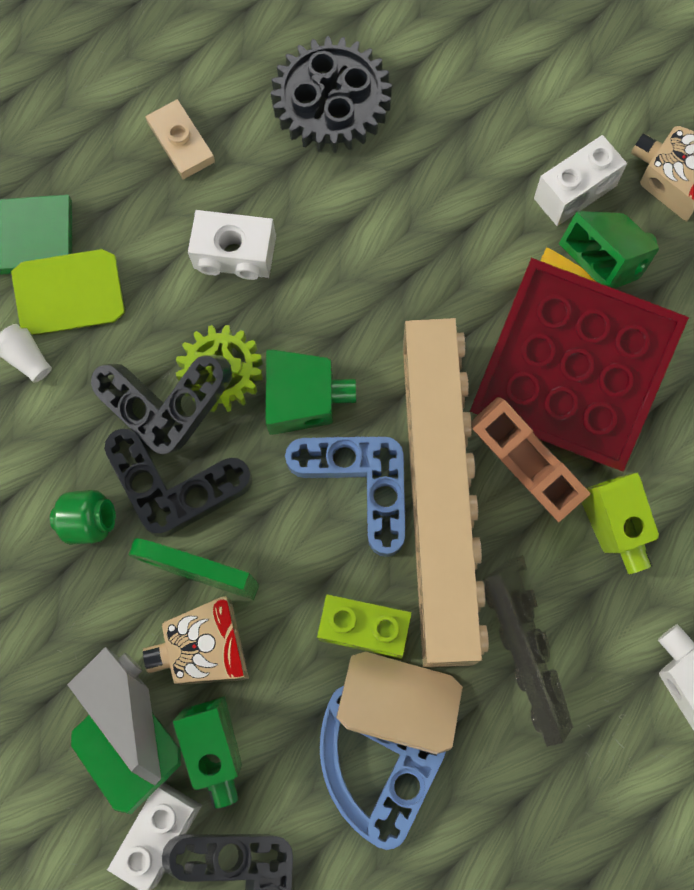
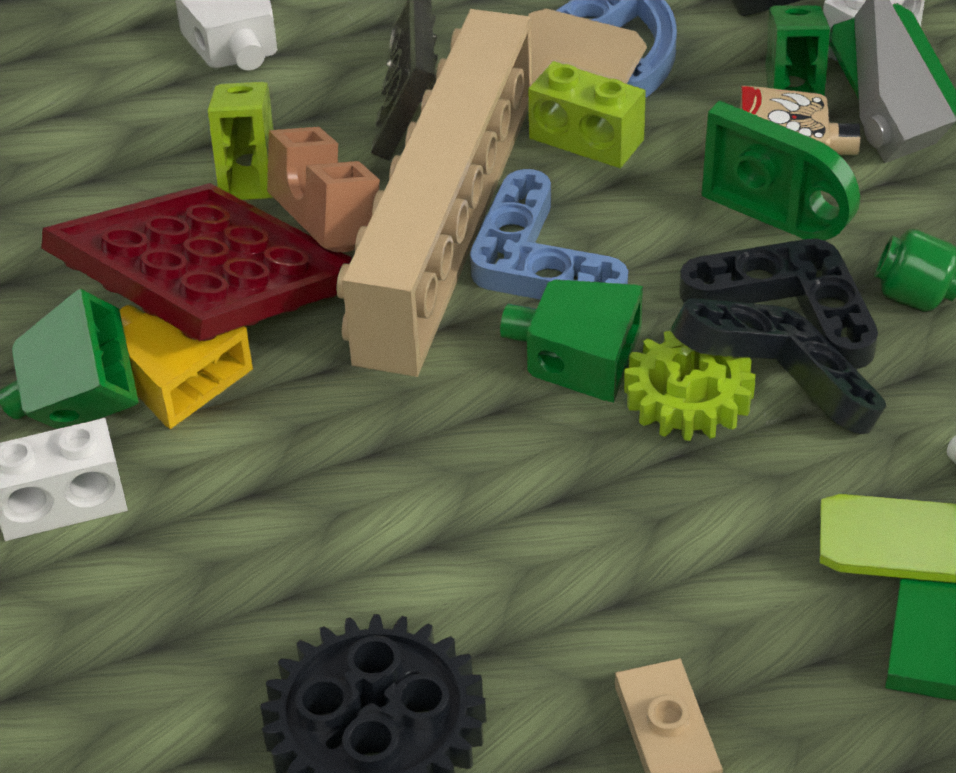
camera: 165 degrees left, 30 degrees down
white brick [188,210,276,280] -> none

